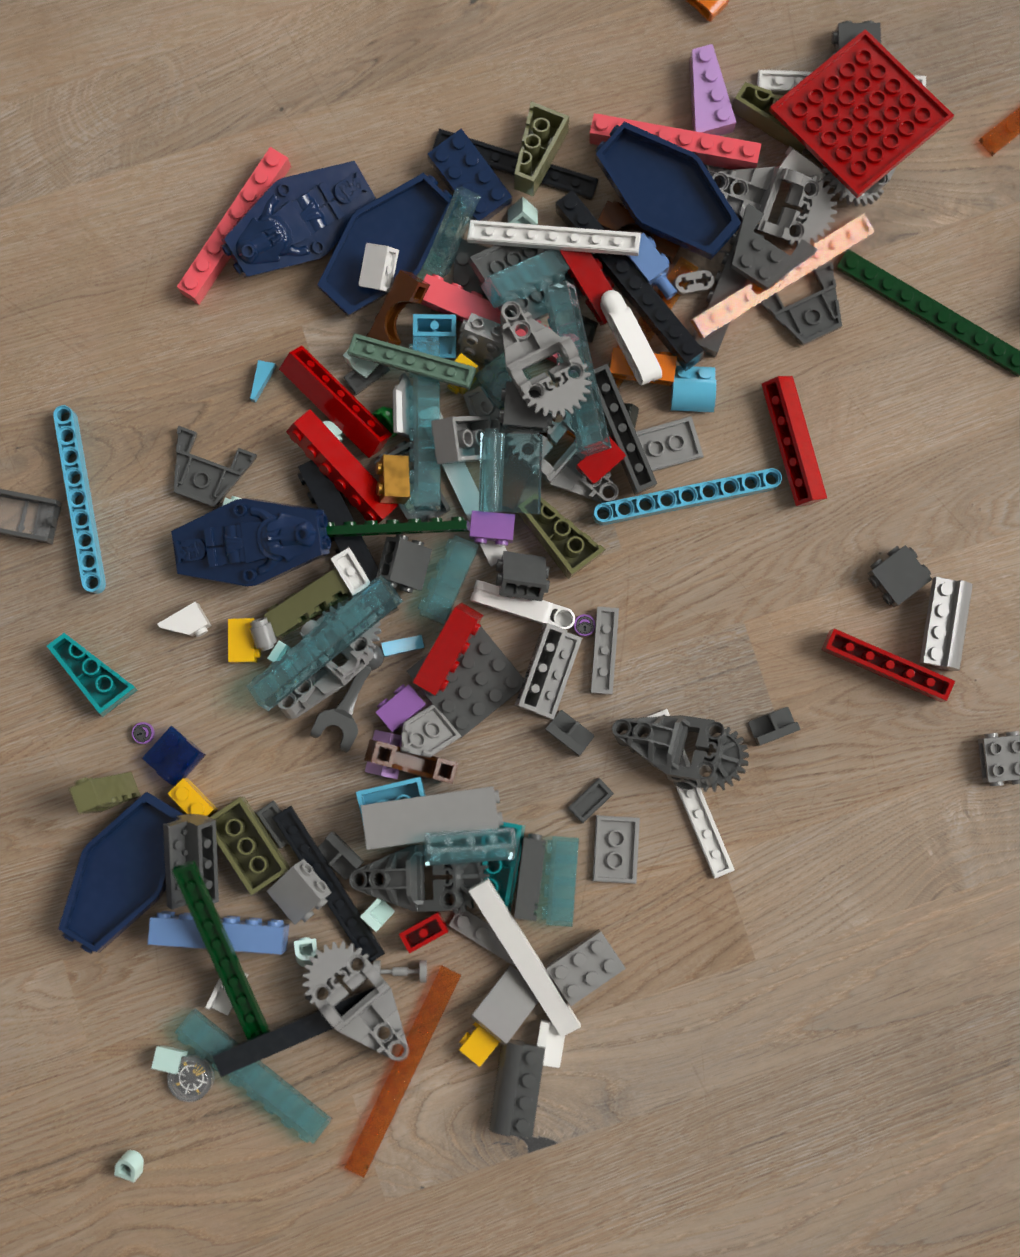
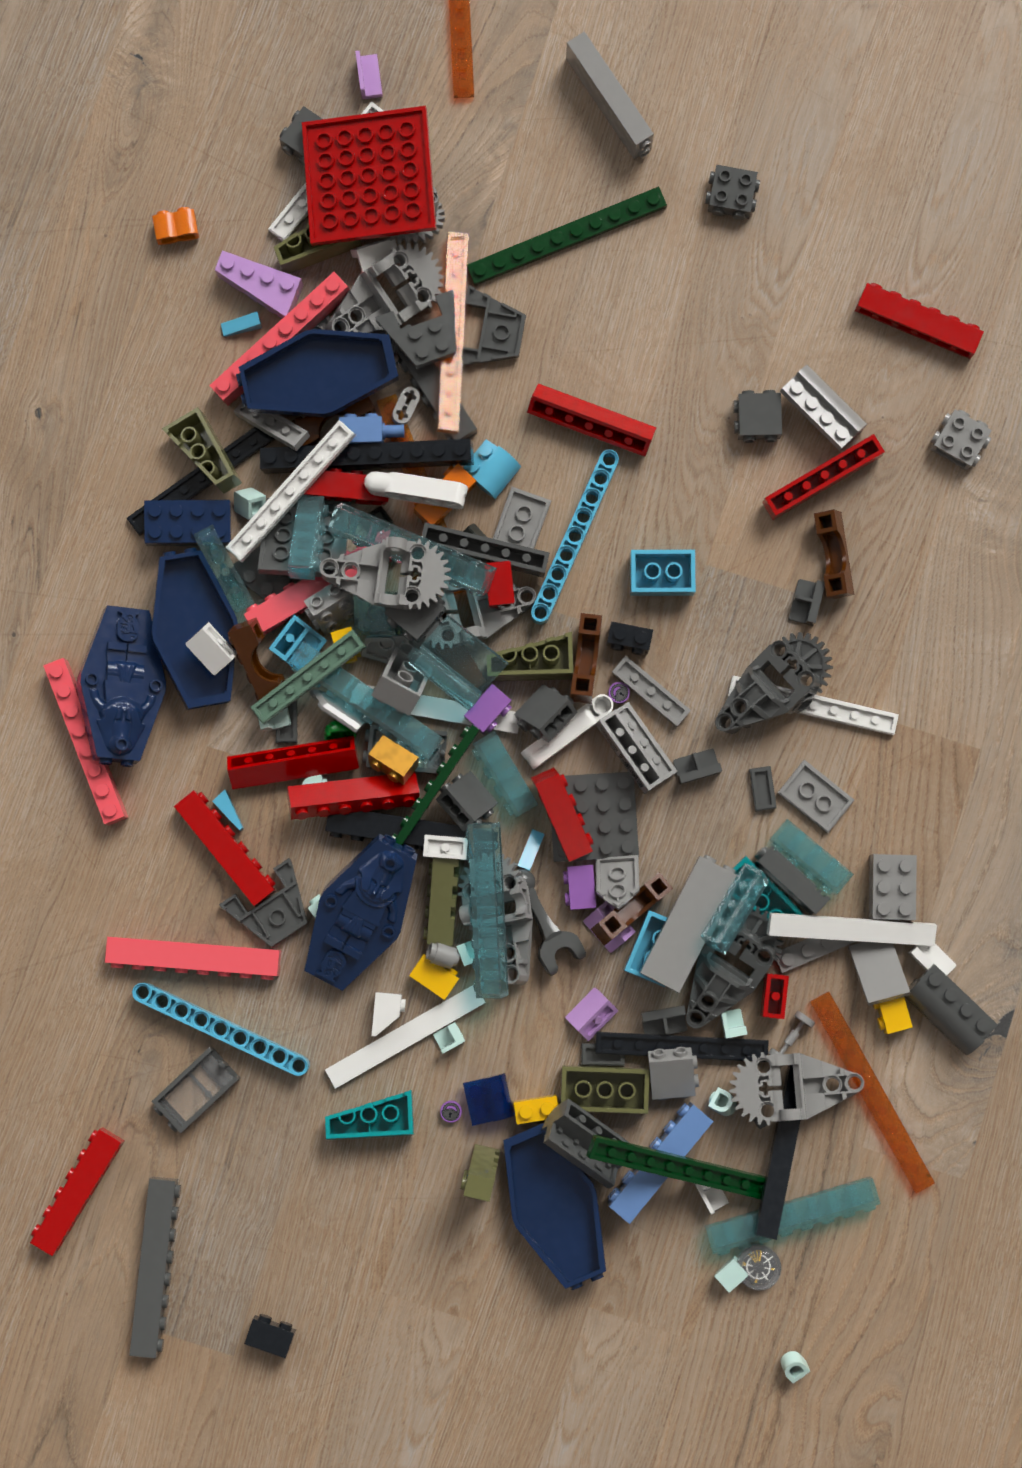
camera: 55 degrees left, 0 degrees up
none -> coral brick [105,937,281,980]
none -> red brick [174,790,276,906]
none -> medium azure piece [221,312,262,337]
none -> light grey plate [234,402,310,451]
none -> white tile [325,984,486,1089]
none -> lavender panel [355,51,383,100]
none -> light aqua panel [433,1022,466,1054]
none -> lavender panel [565,988,619,1041]
none -> reddish brown arch [570,613,602,704]
none -> black brick [607,621,653,655]
none -> medium azure brick [630,550,696,596]
none -> reddish brown arch [814,509,854,599]

